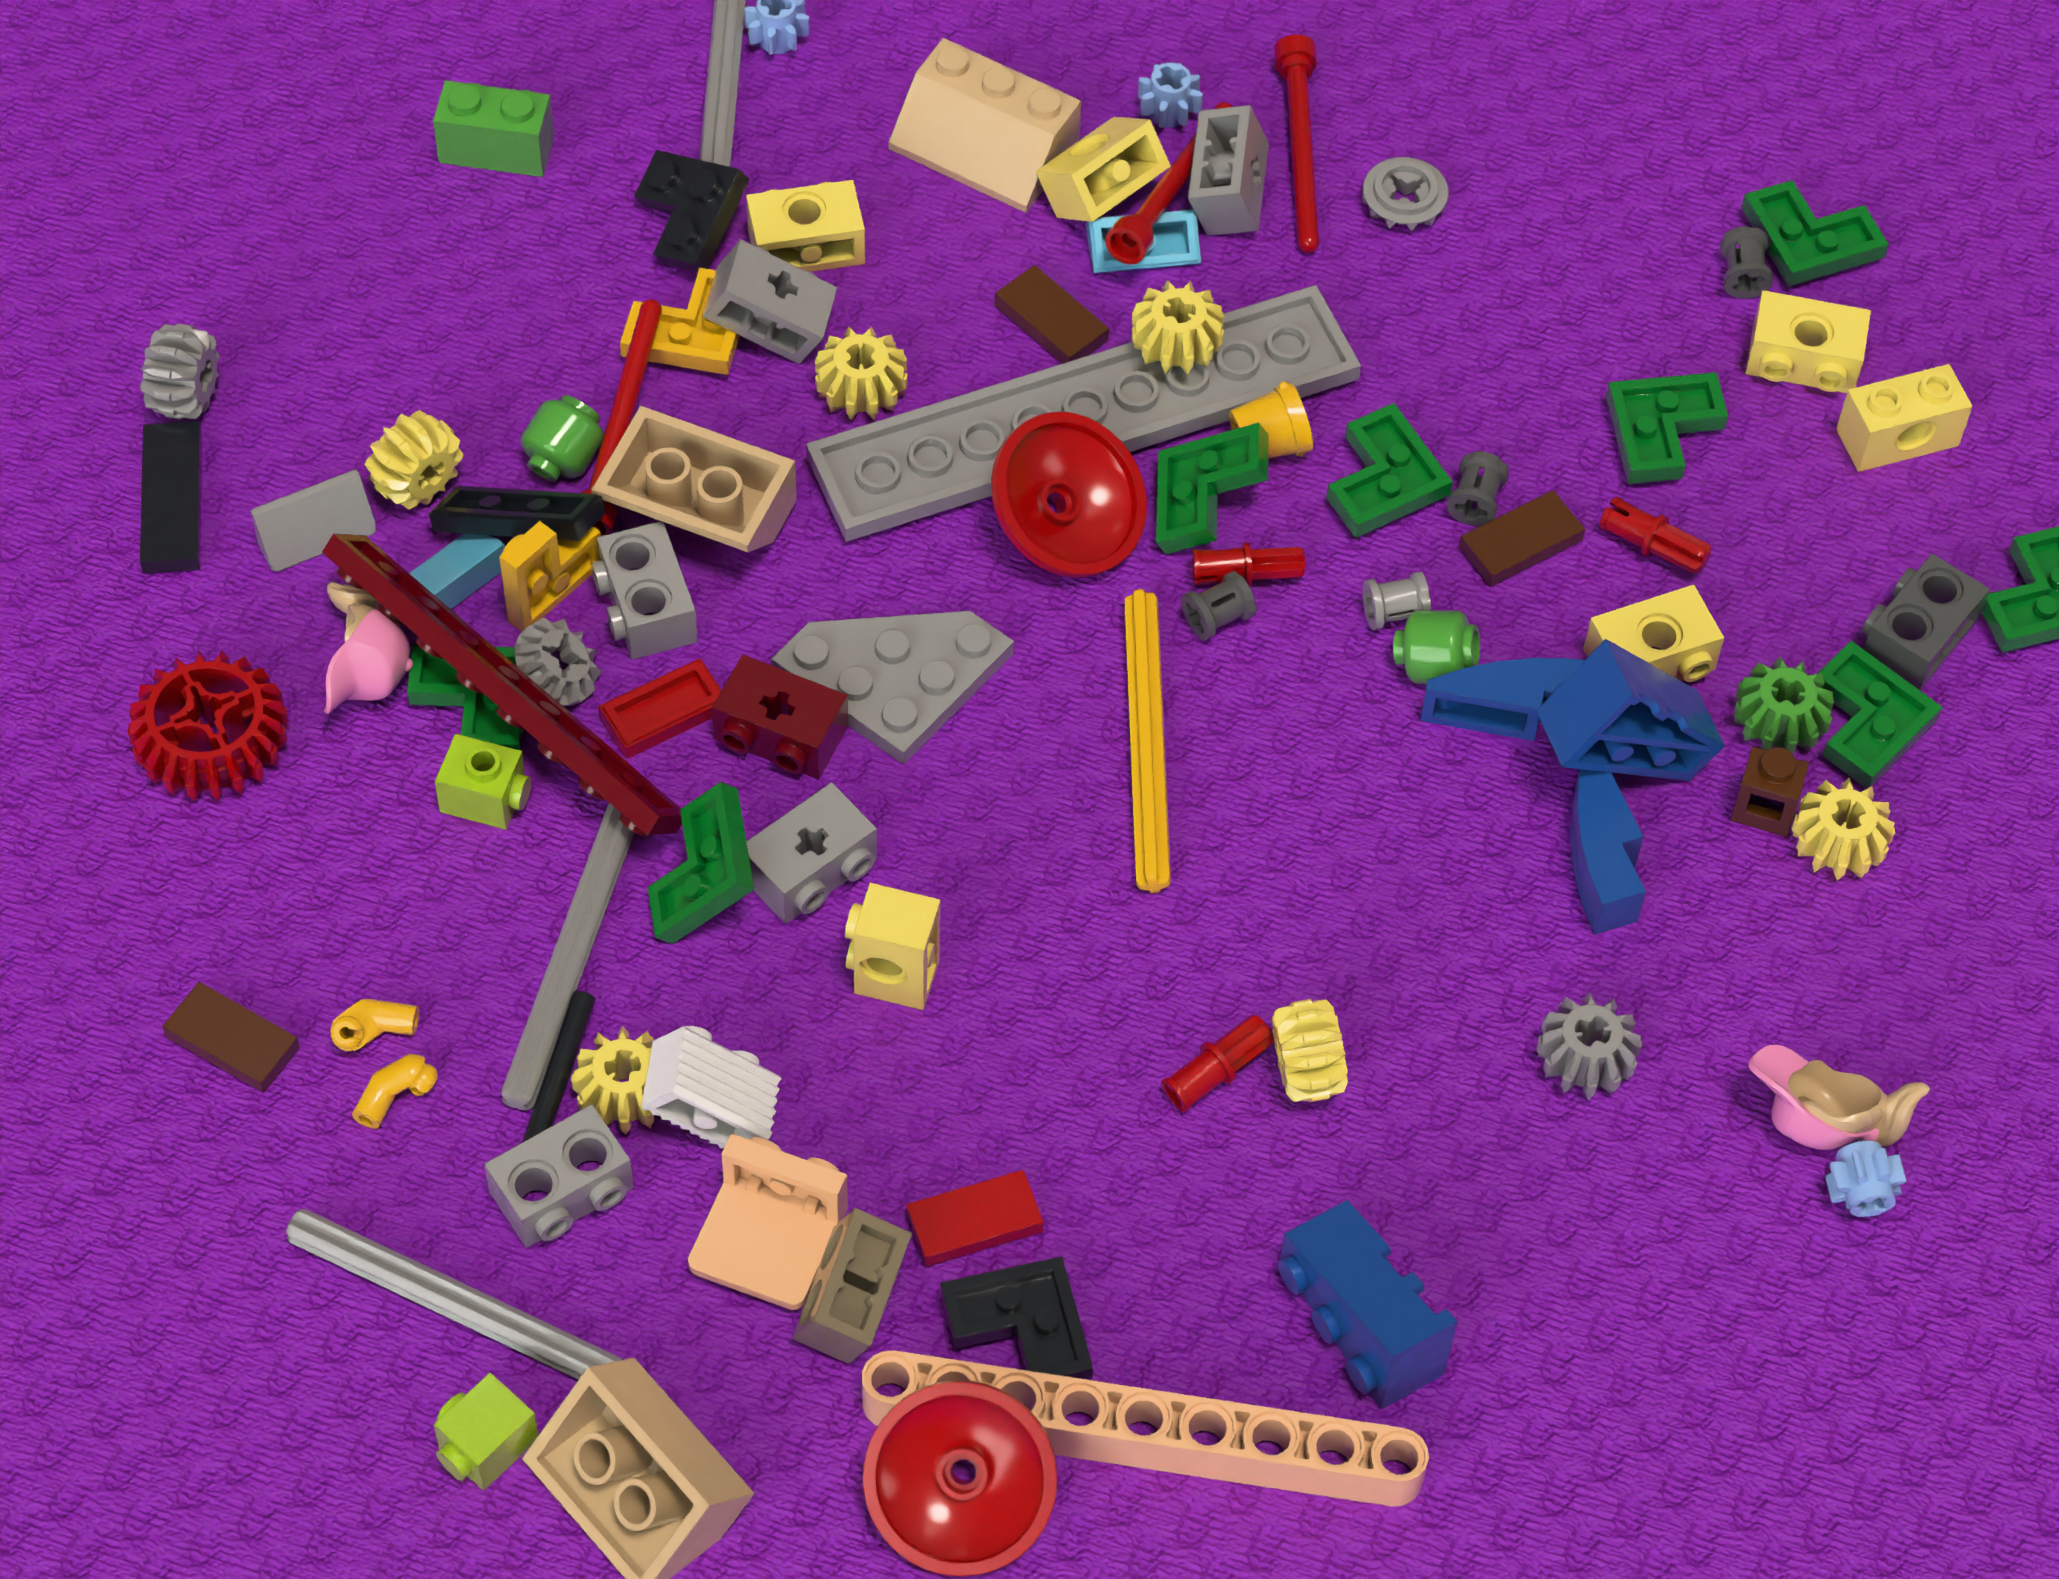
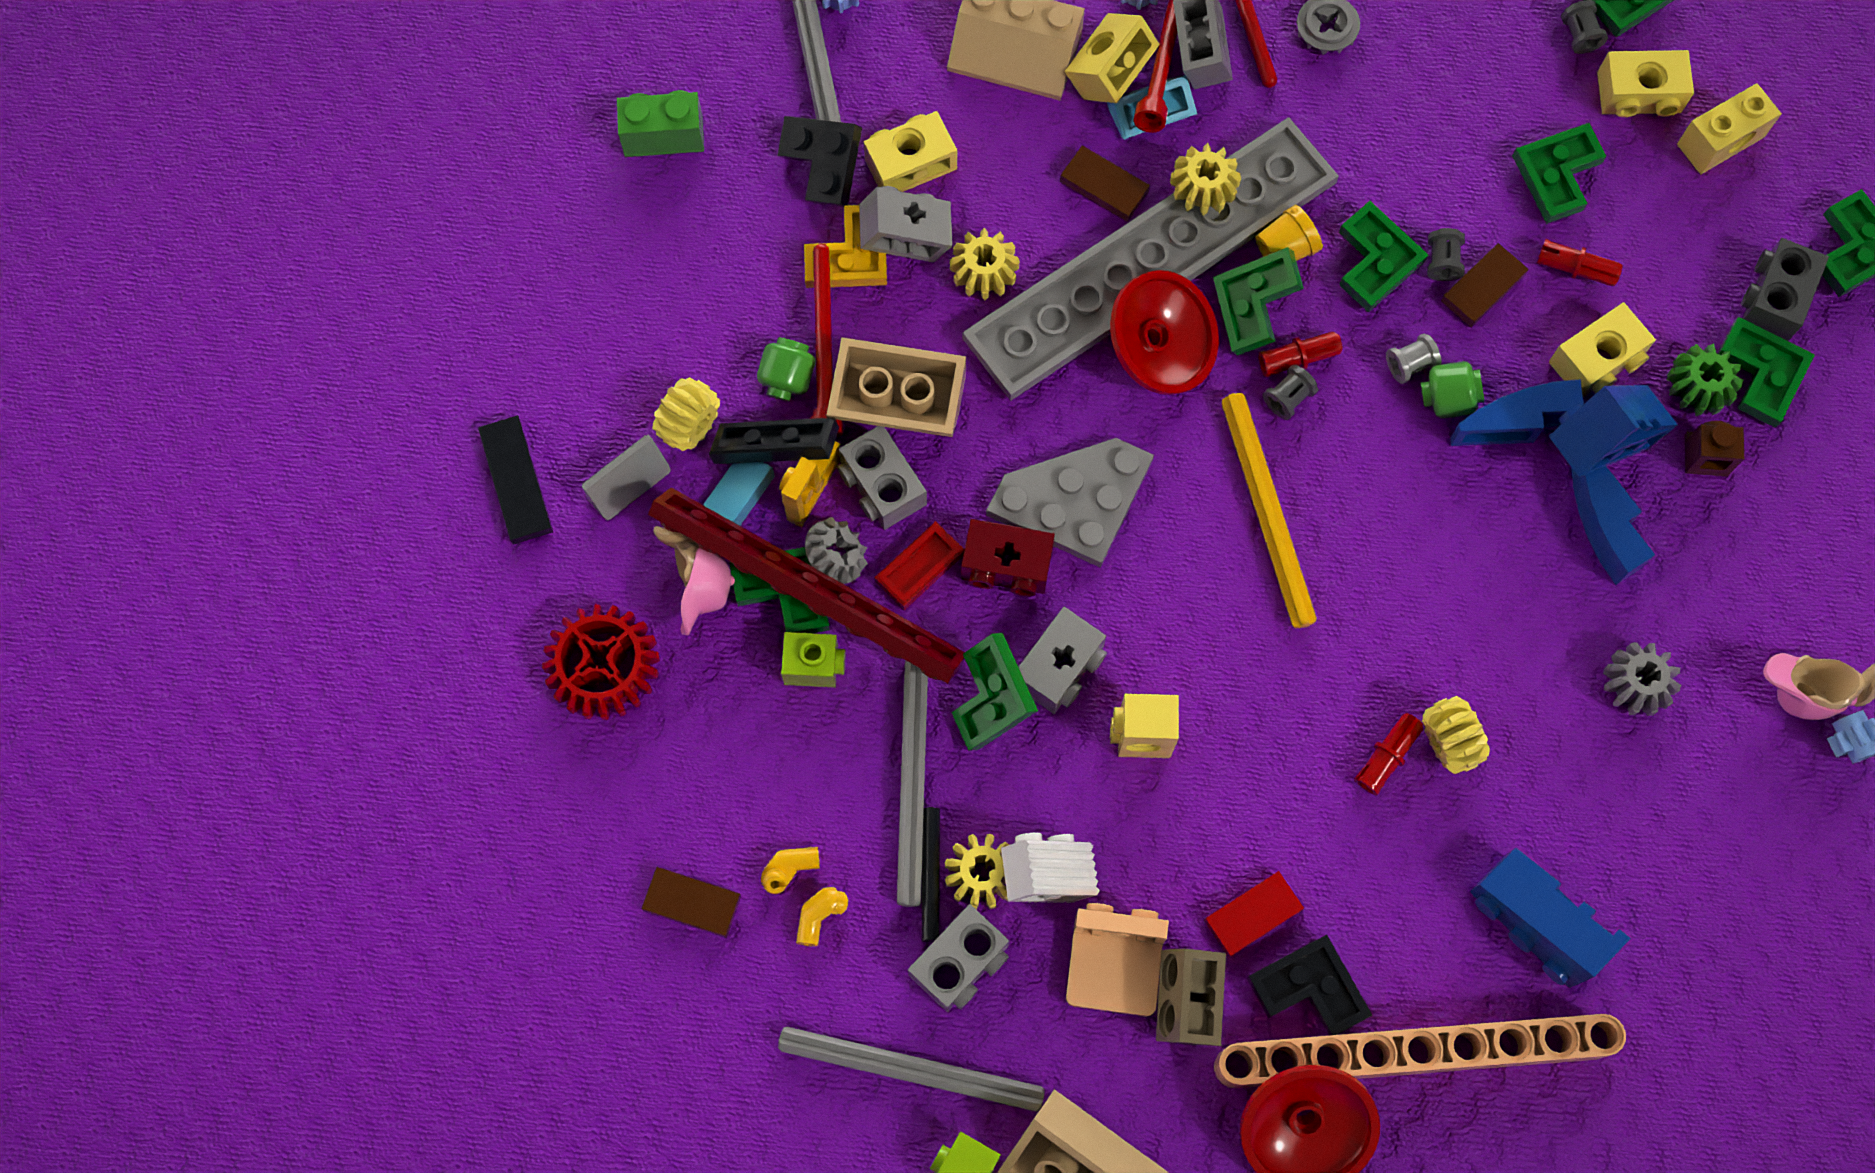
camera: 10 degrees left, 15 degrees up
light grey gear [140,323,220,420] -> none
light yellow gear [1792,778,1895,881] -> none

